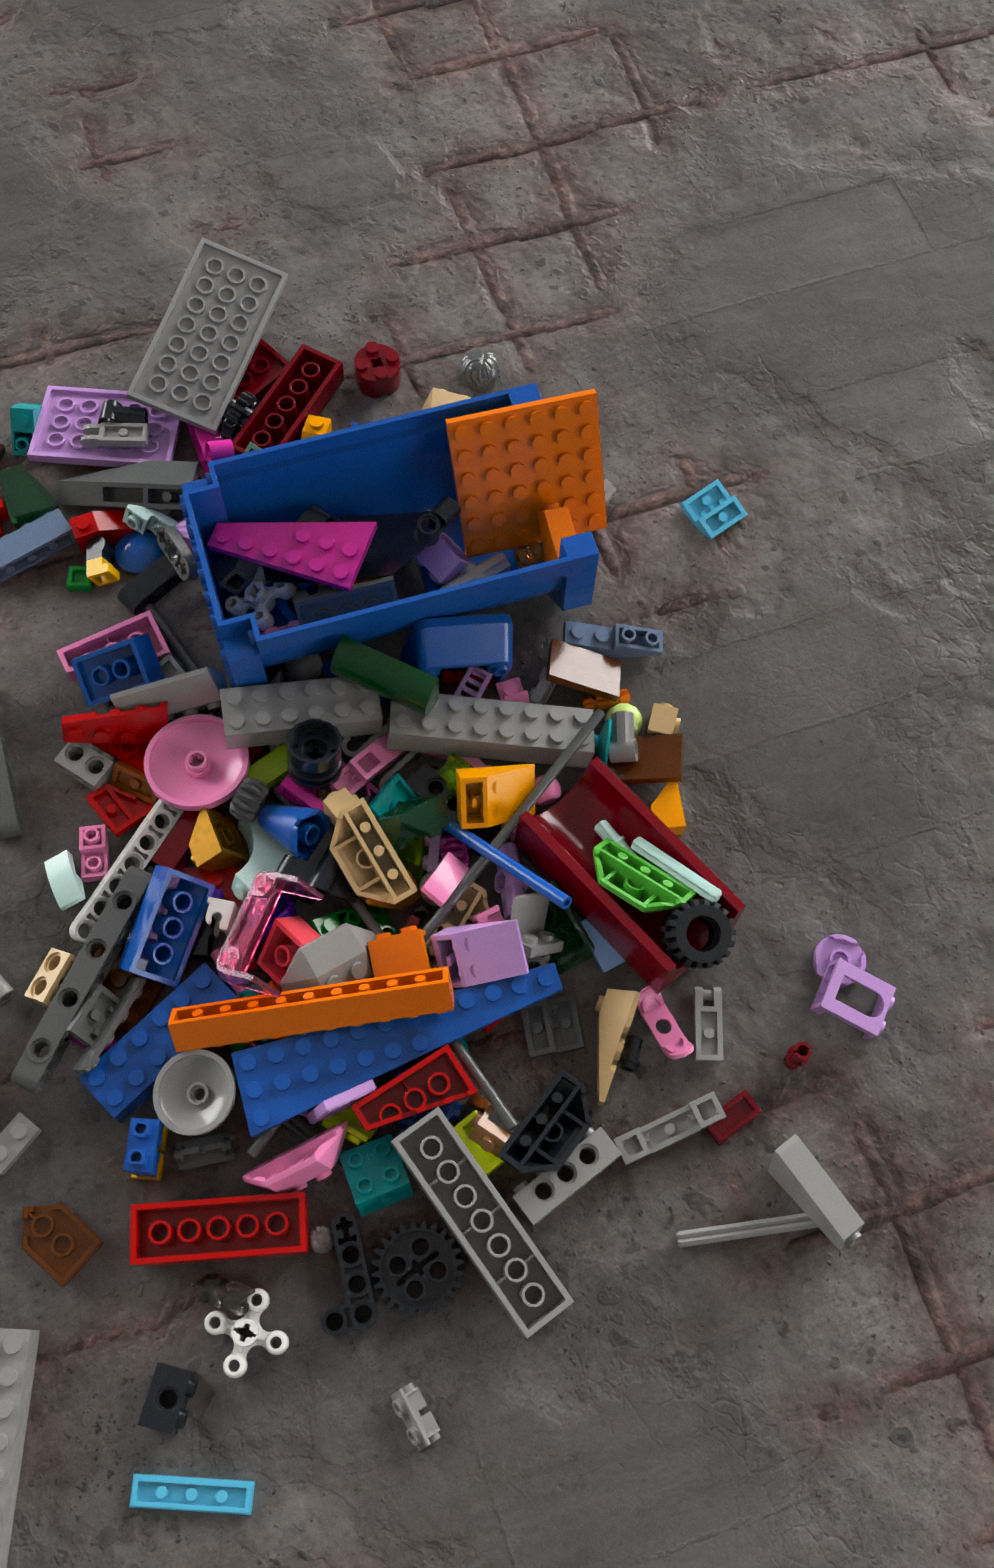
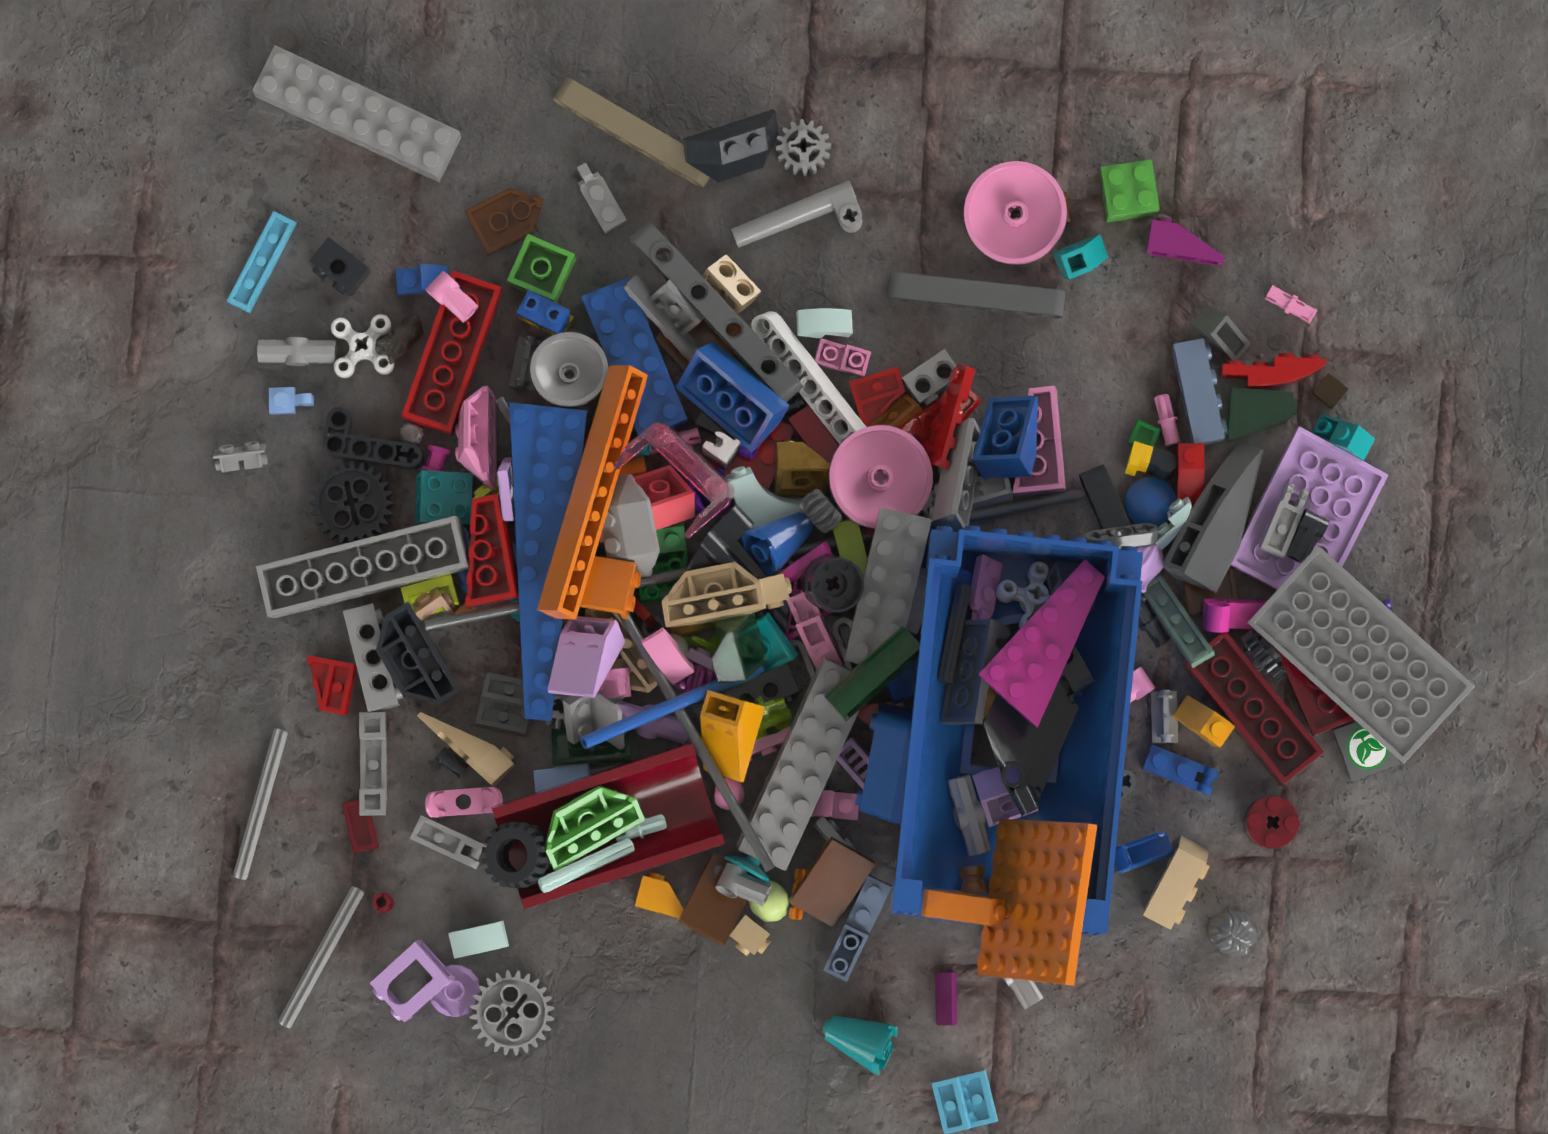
camera: 115 degrees right, 15 degrees up
light grey slope [768,1134,864,1250] -> none
none -> light grey piece [257,337,337,366]
none -> light blue plate [269,387,314,415]
none -> light grey axle [278,886,364,1028]
none -> red wing [307,655,357,716]
none -> blue slope [396,264,448,296]
none -> dark pink bush [422,445,450,472]
none -> bright pink piece [425,271,478,323]
none -> light aqua slope [448,921,509,958]
none -> light grey gear [469,970,554,1056]
none -> bright green brick [507,234,576,303]
none -> teal cone [822,1015,898,1075]
none -> magenta slope [935,972,957,1025]
none -> bright pink axle [1154,394,1181,446]
none -> slope [1332,720,1400,781]

